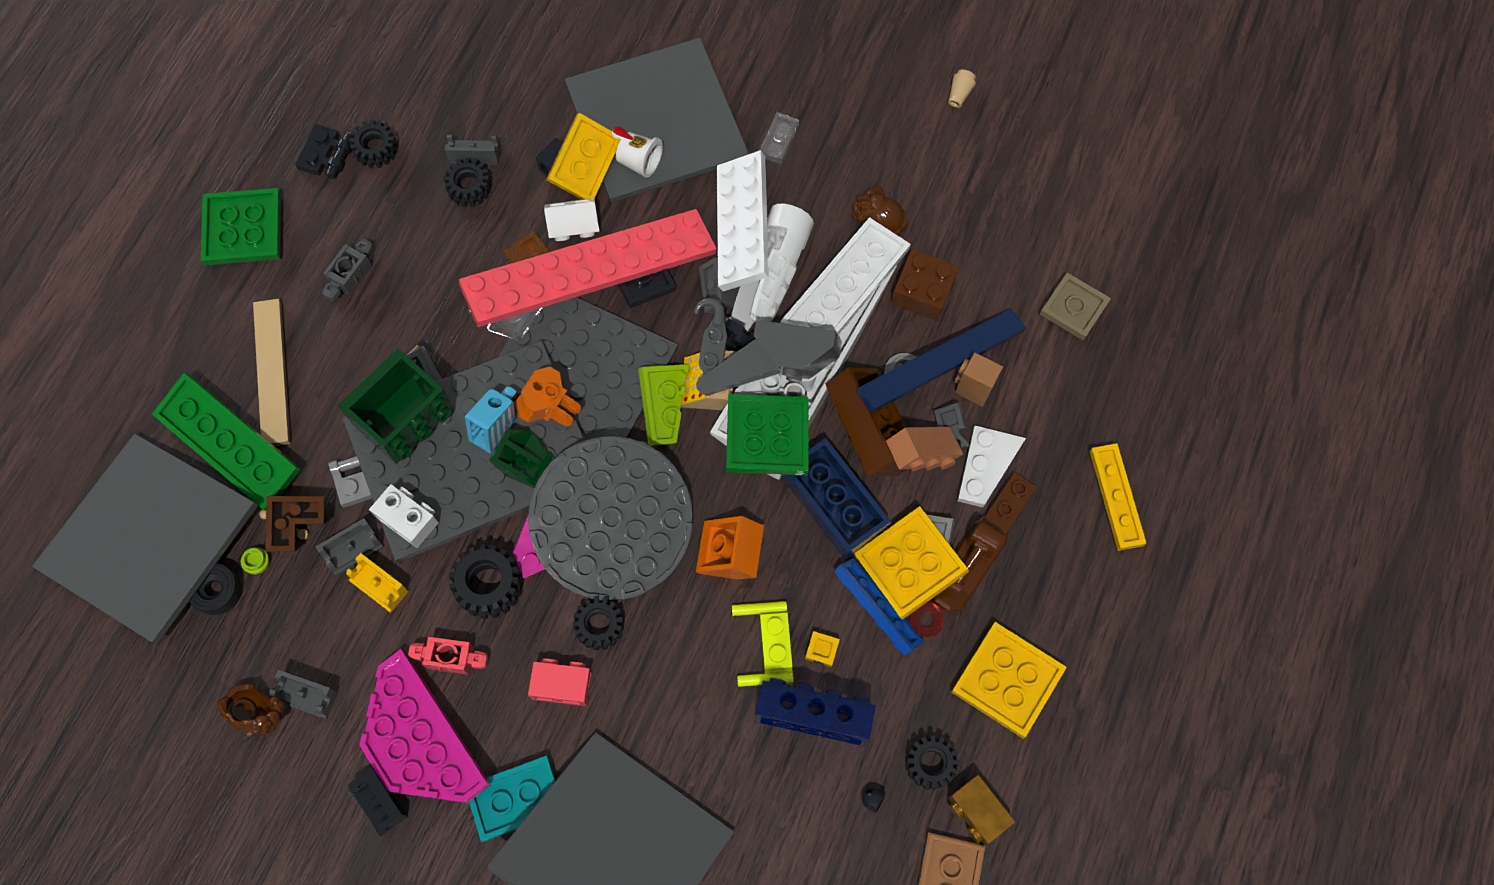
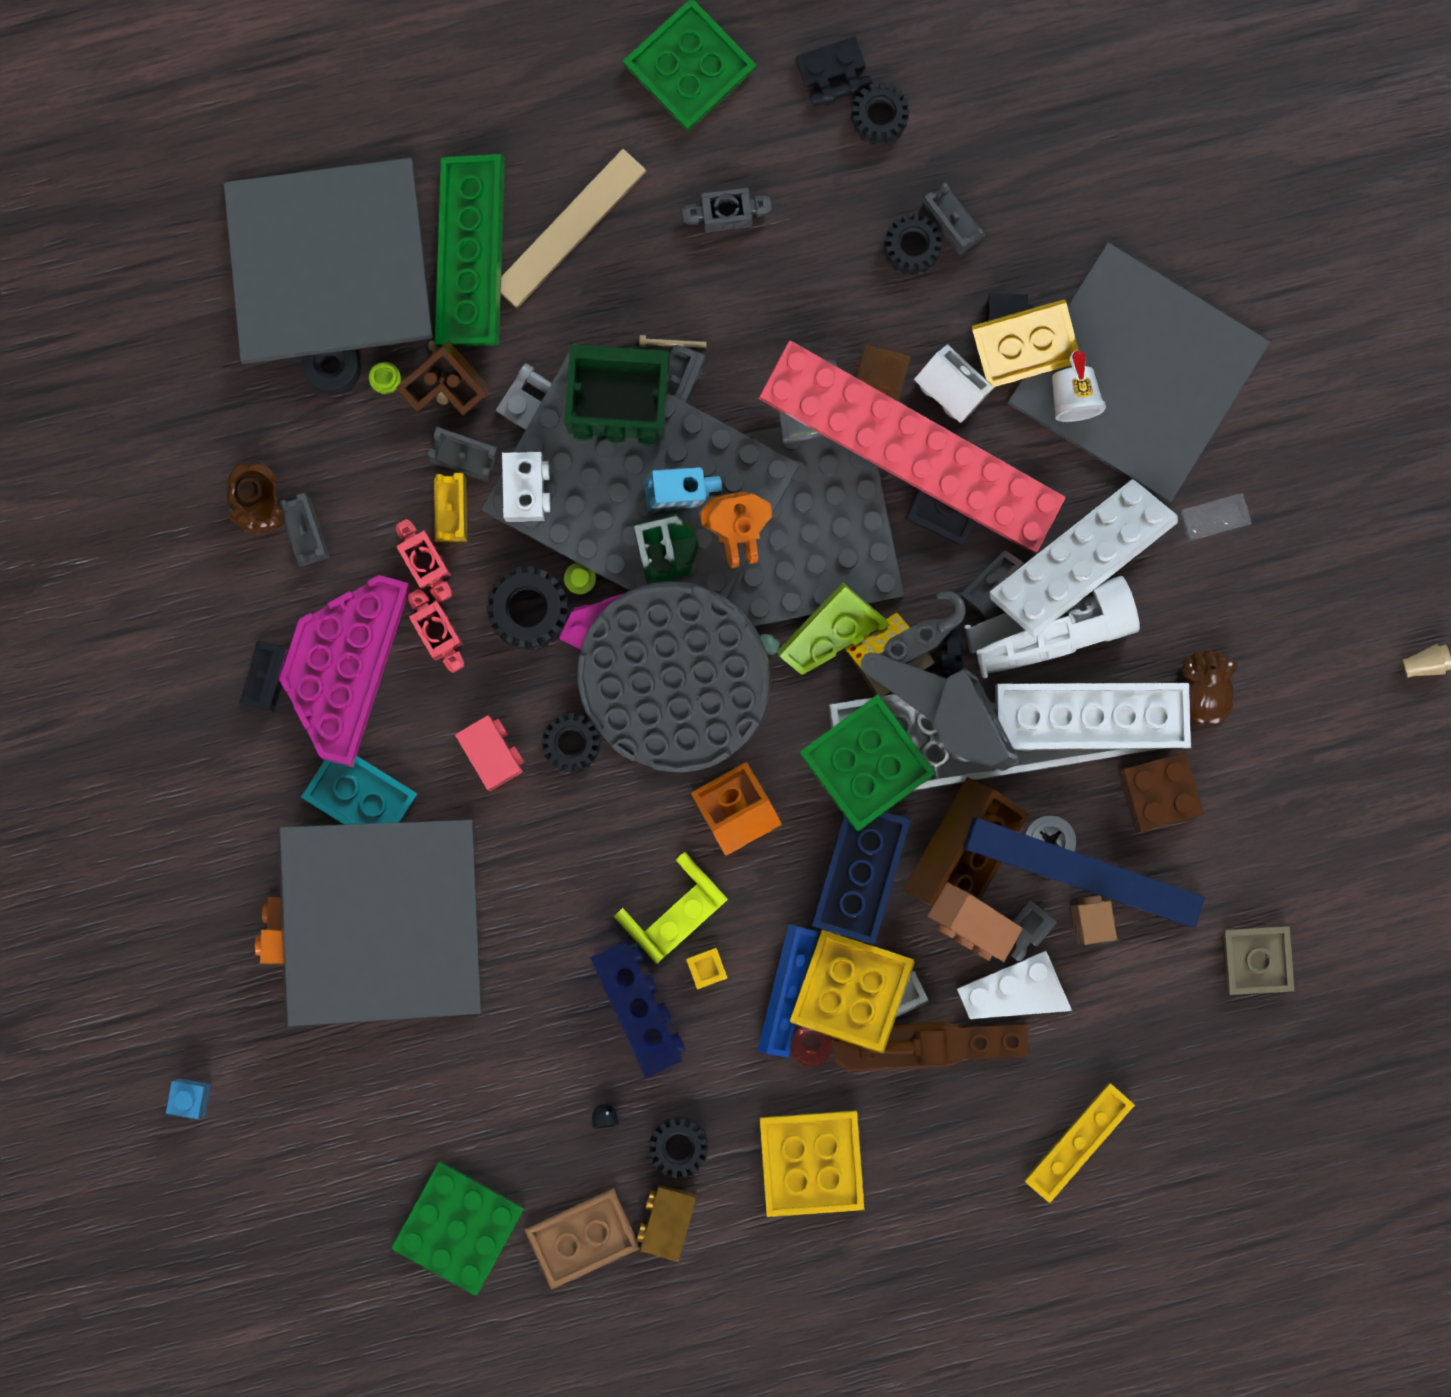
camera: 55 degrees right, 15 degrees up
none -> coral piece [396,519,452,603]
none -> lime plate [564,563,596,595]

